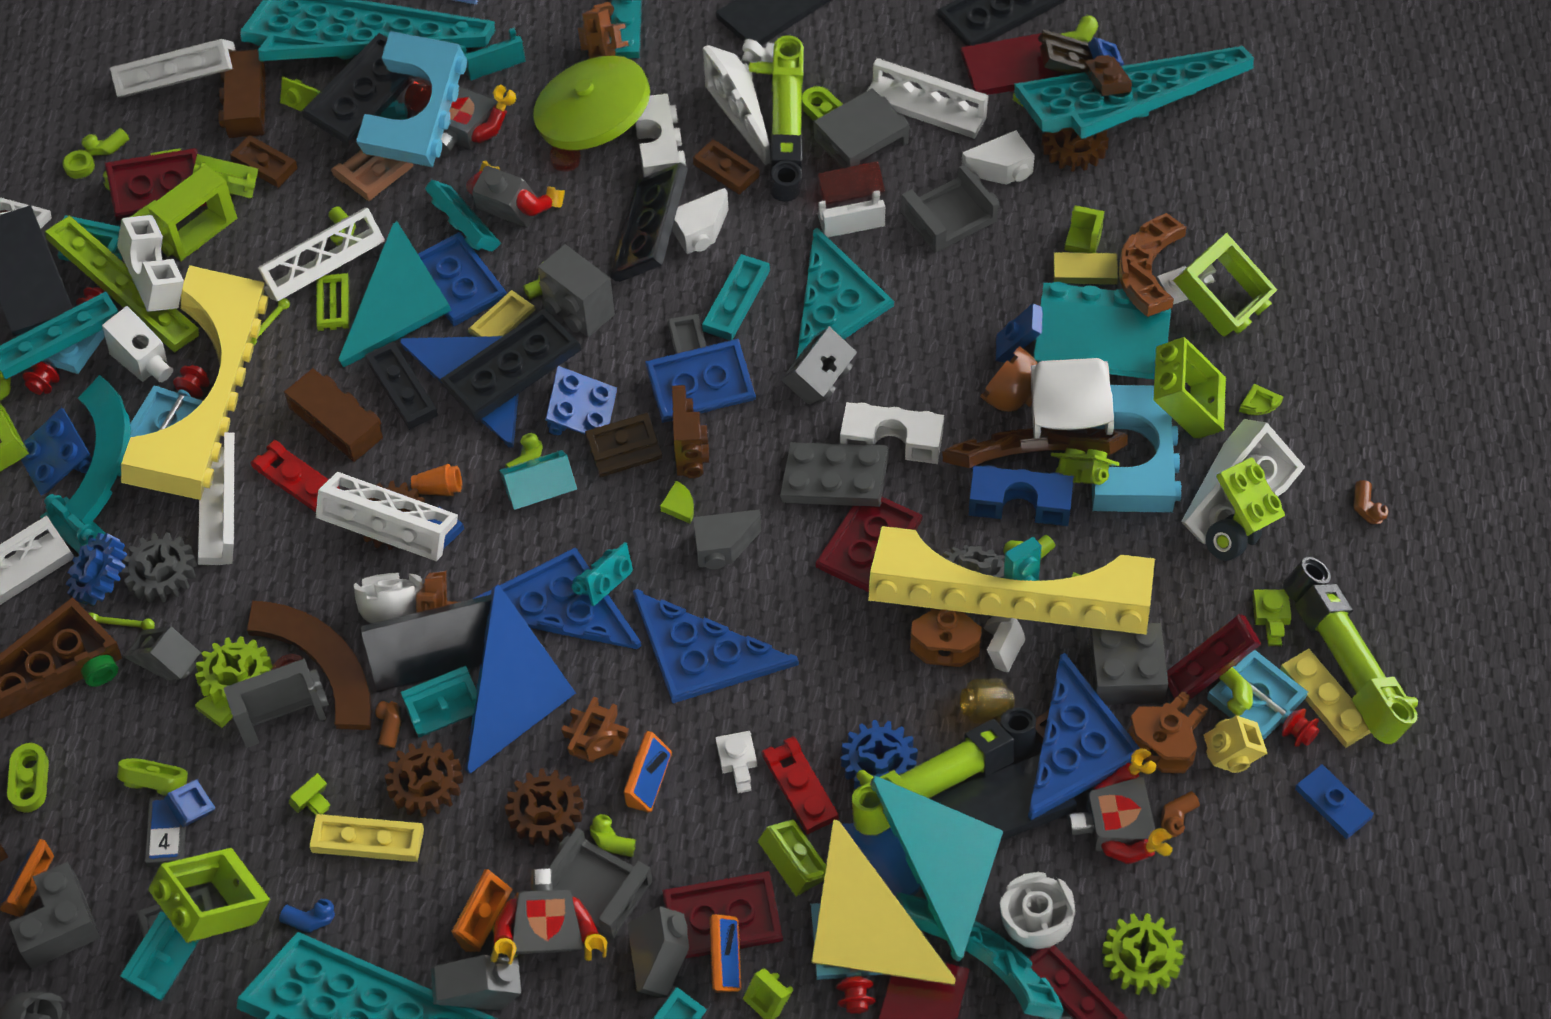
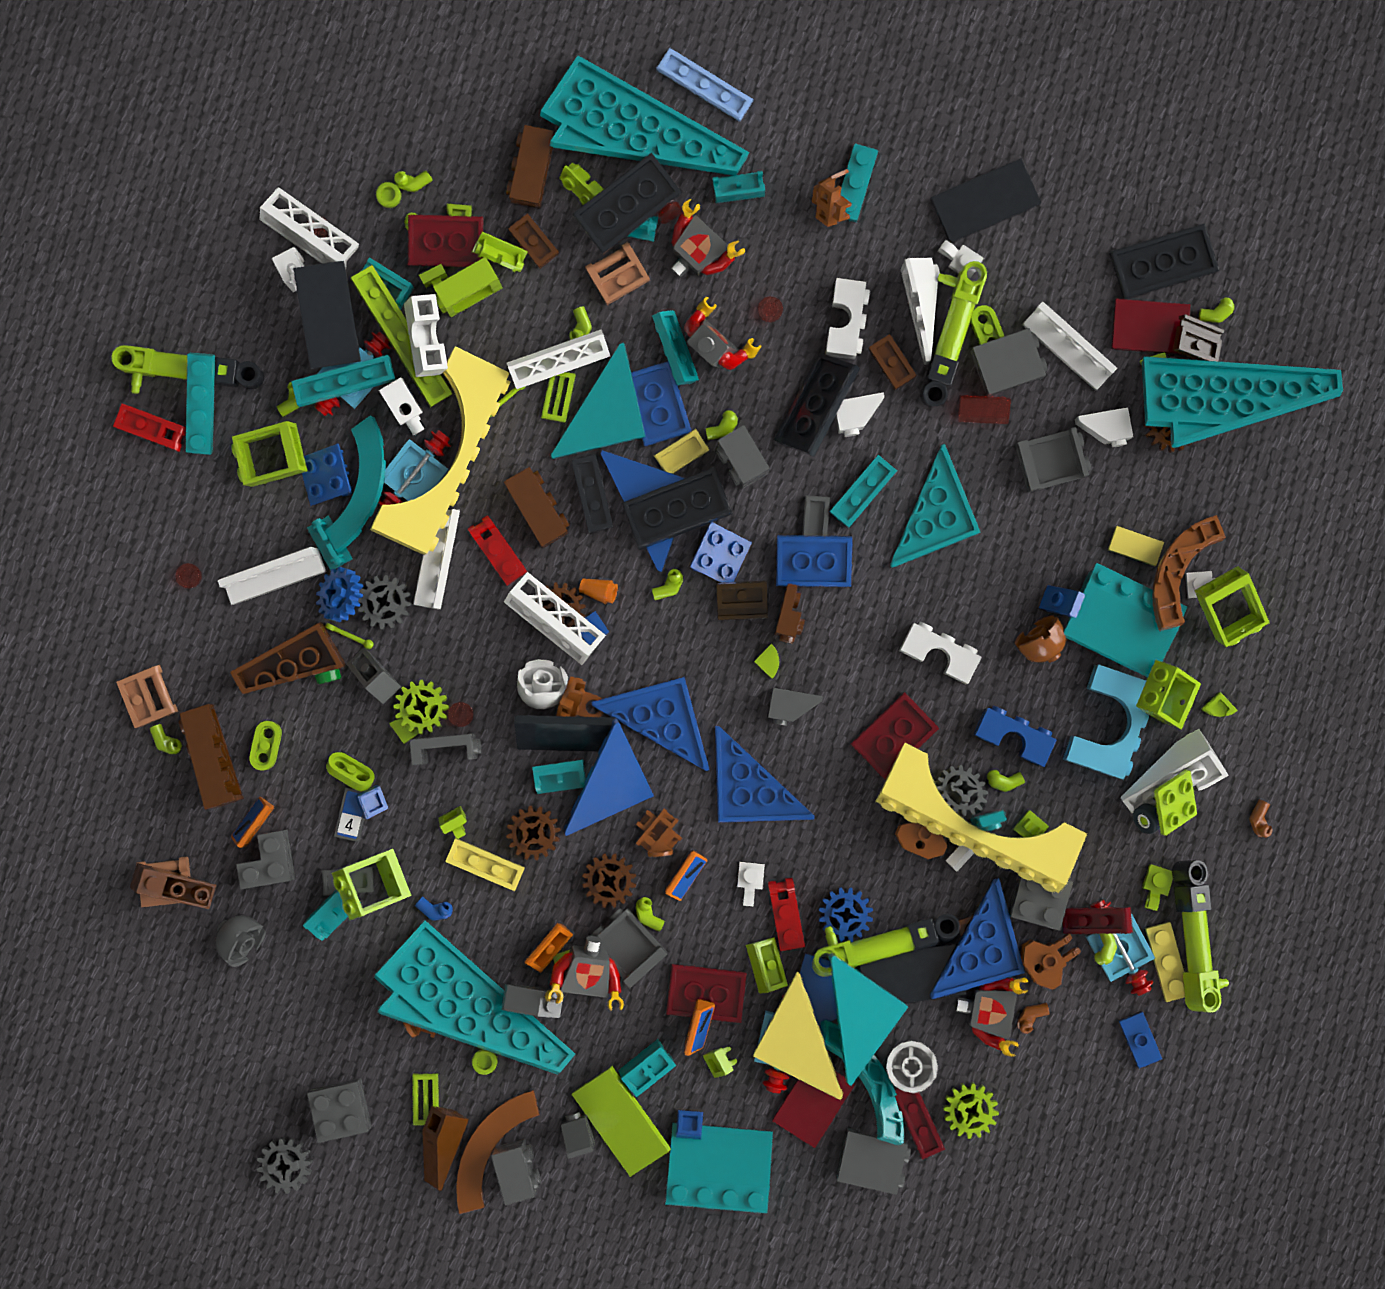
camera: 20 degrees right, 30 degrees up
white fence [110,39,236,98] -> none
reddish brown tile [247,601,372,730] -> none
medium azure arch [356,31,467,167] -> none
dark orange arm [375,701,401,749] -> none
teal hinge [499,450,577,510] -> none
lime dish [533,56,650,150] -> none
teal hinge [572,542,633,606] -> none
dark grey slope [627,906,690,998] -> none
dark grey plate [780,442,889,507] -> none
brick [781,326,857,405] -> none
white hinge [818,190,885,237] -> none
reddish brown tile [942,427,1128,468] -> none
clear yellow head [960,678,1015,724] -> none
white piece [1031,358,1114,439] -> none
lime hinge [1051,448,1119,485] -> none
lime panel [1064,206,1105,253] -> none
reddish brown plate [1085,55,1132,96] -> none
blue tile [1088,37,1124,66] -> none
light yellow brick [1204,715,1268,773] -> none

